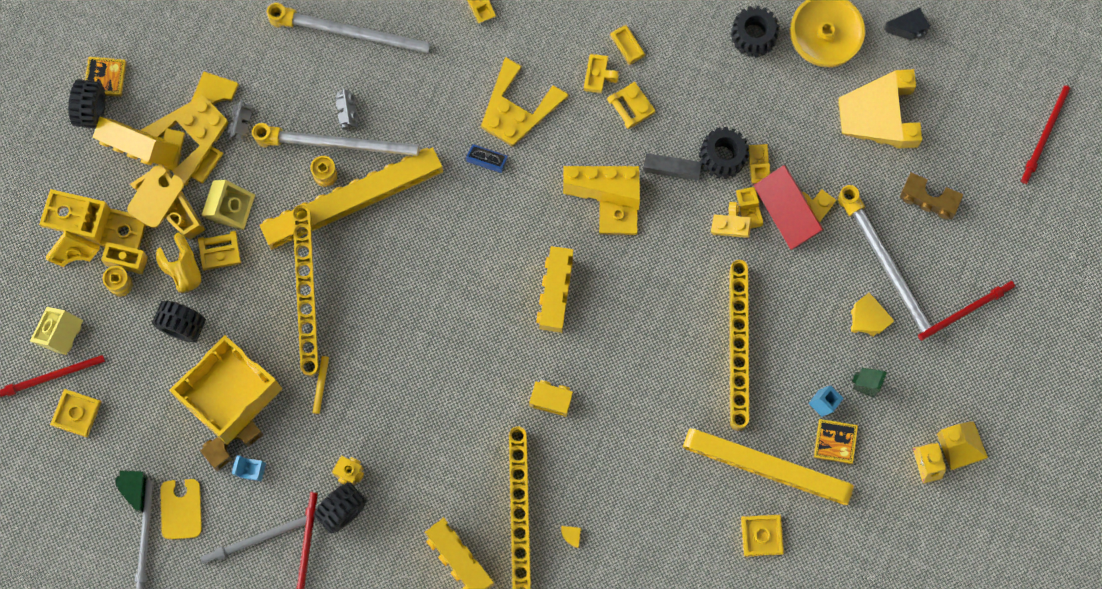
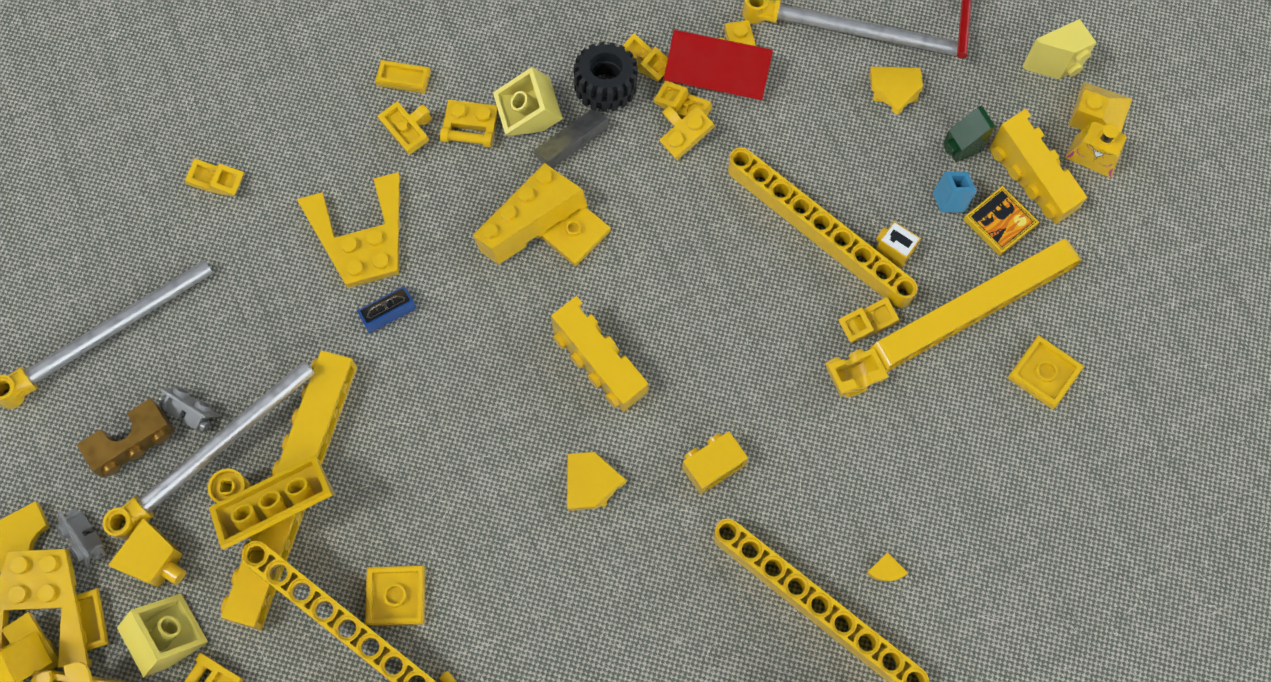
camera: 50 degrees left, 5 degrees down
none -> pearl gold arch [76,398,176,478]
none -> yellow torso [108,519,186,587]
none -> yellow slope [209,455,335,550]
none -> yellow tile [365,566,426,627]
none -> light yellow slope [493,67,563,136]
none -> yellow slope [567,452,627,511]
none -> yellow cylinder [825,348,889,398]
none -> yellow slope [838,297,900,344]
none -> brick [876,221,921,268]
none -> yellow wedge [989,108,1088,225]
none -> light yellow slope [1023,19,1097,79]

